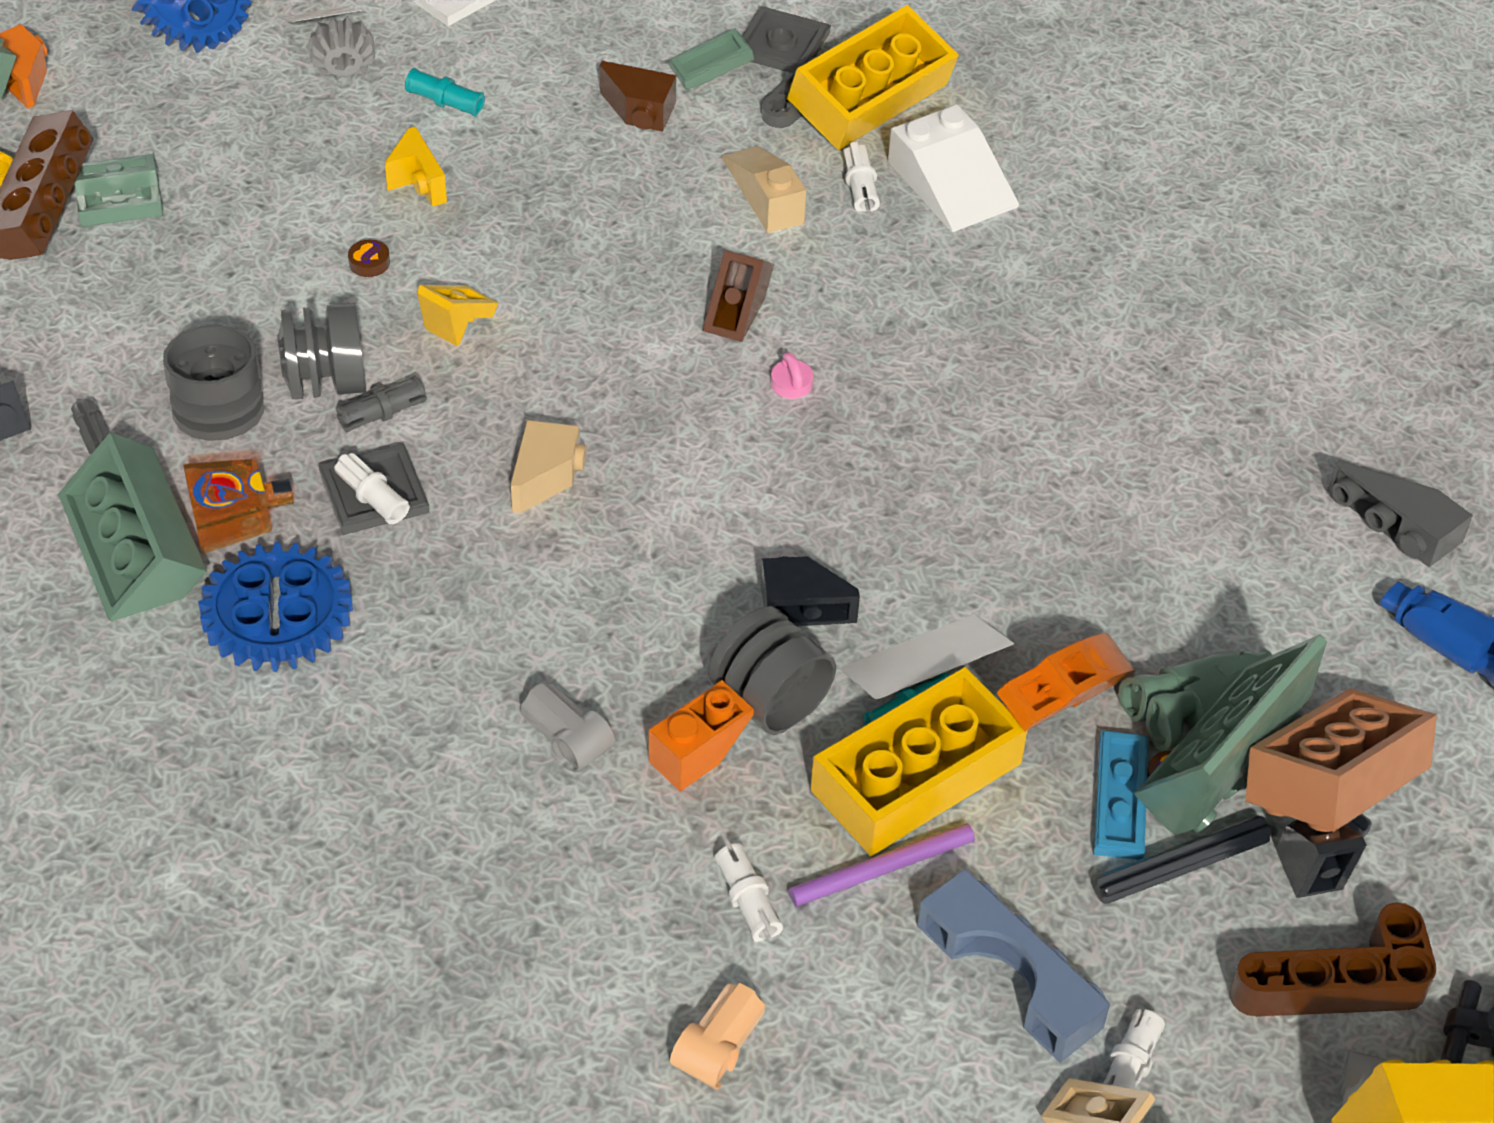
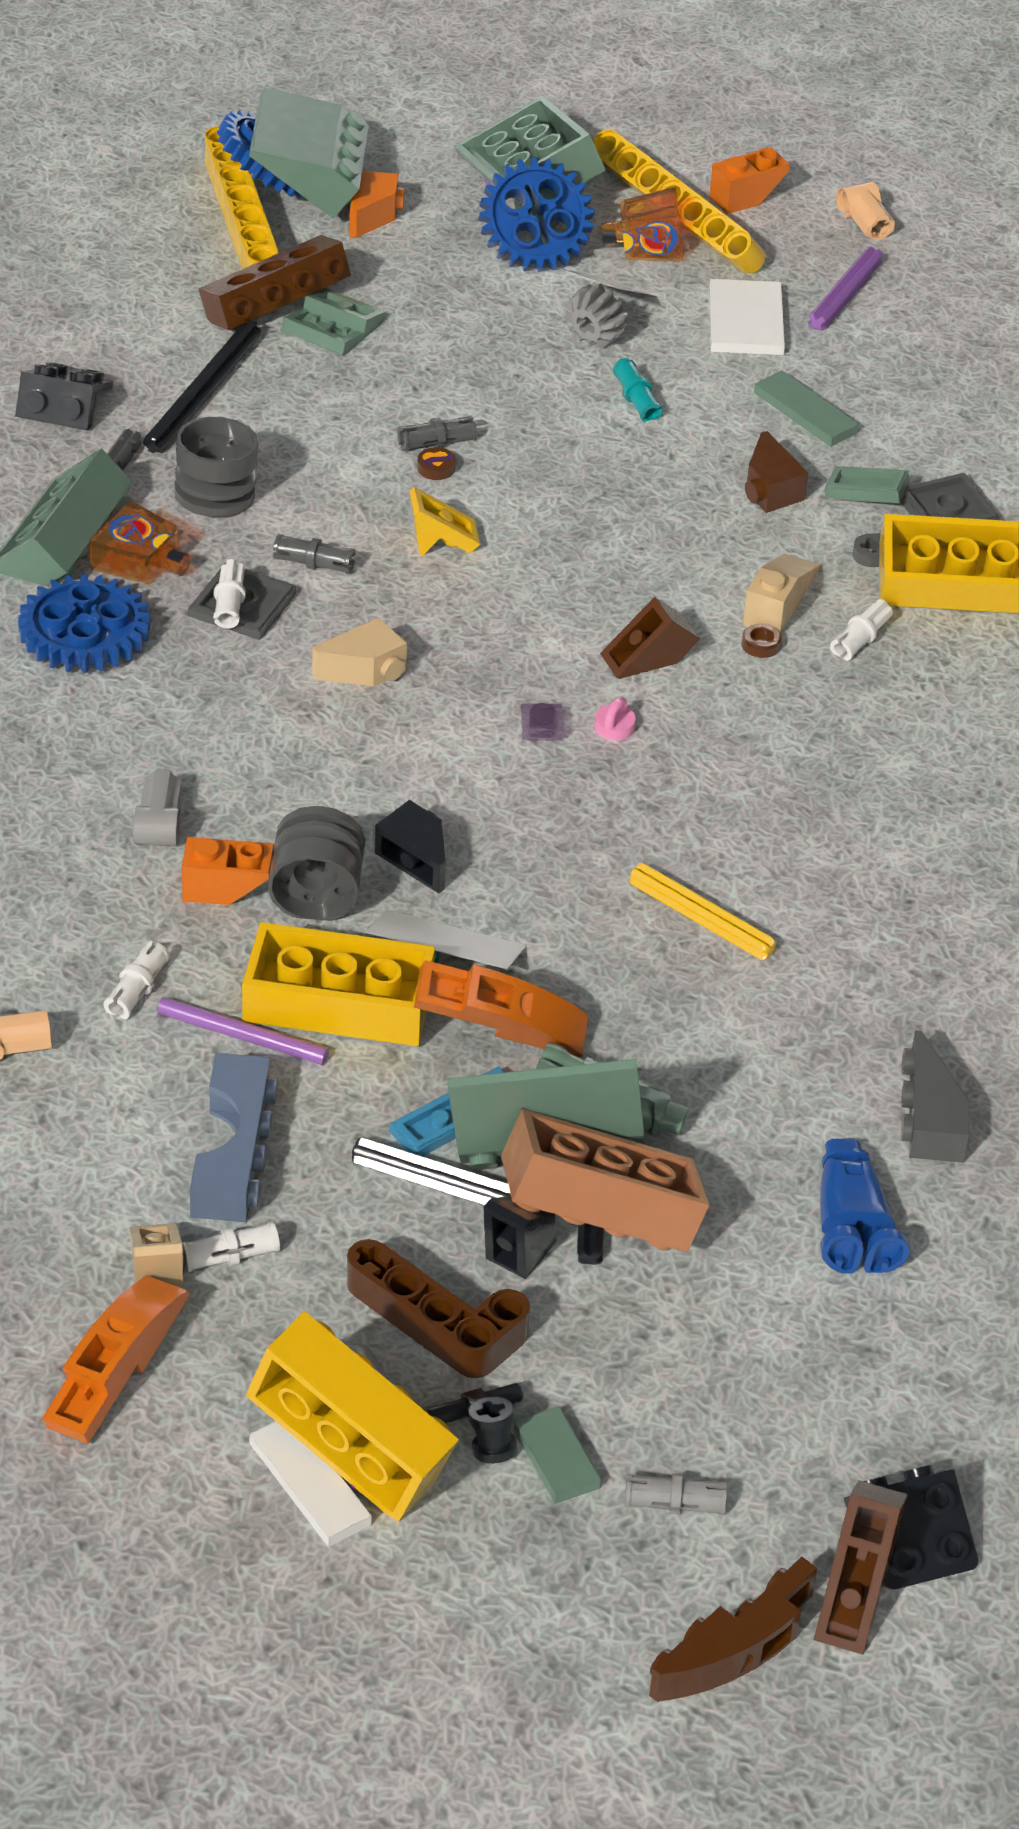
camera: 45 degrees right, 5 degrees down
dark grey wheel [277,303,366,400] -> none
yellow slope [385,126,447,207] -> none
white slope [888,104,1019,232] -> none
none -> black axle [143,320,261,453]
none -> dark grey pin [397,416,477,451]
none -> clear purple plate [520,703,564,741]
none -> yellow axle [629,863,776,961]
none -> reddish brown tile [741,624,782,658]
none -> sand green tile [754,370,859,447]

